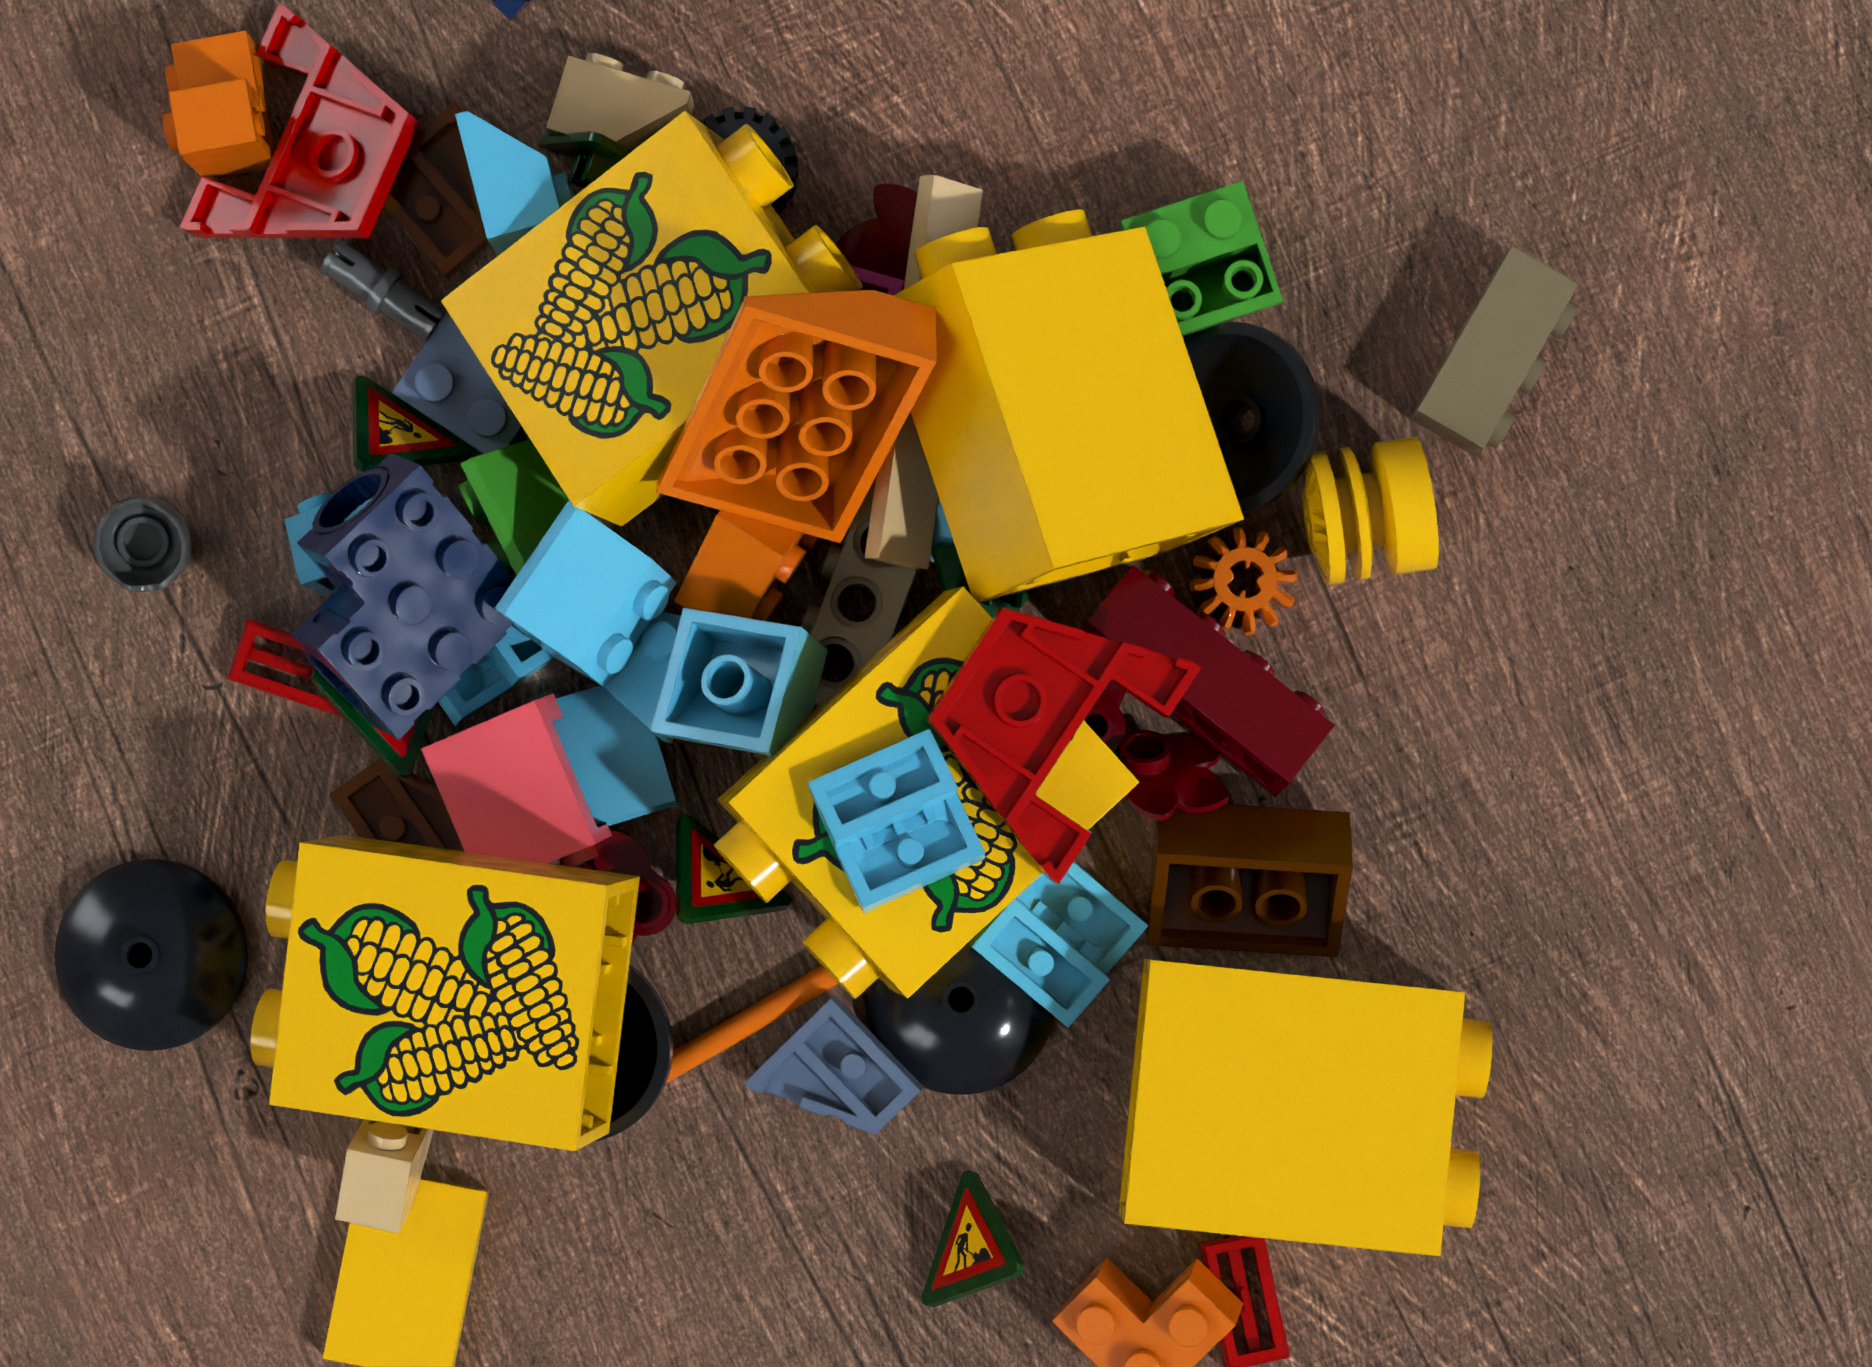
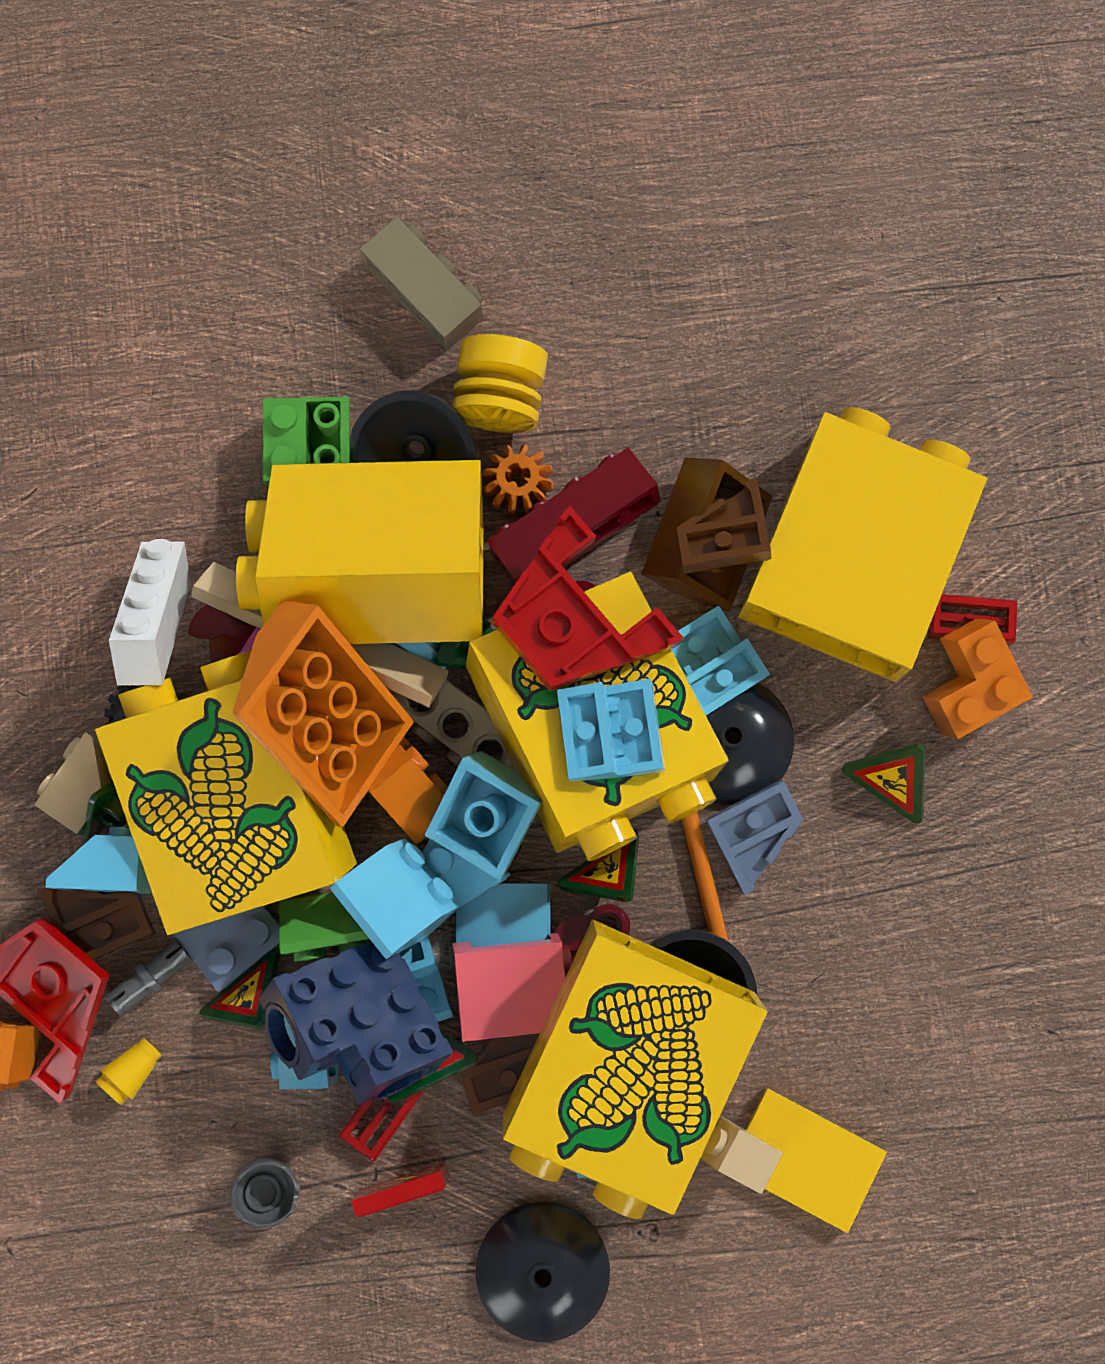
camera: 75 degrees left, 5 degrees down
dark red plate [1114,730,1228,820] -> none
none -> yellow cone [95,1037,162,1106]
none -> white brick [109,539,191,685]
none -> red tile [351,1161,450,1218]
none -> reddish brown wing [676,478,772,574]

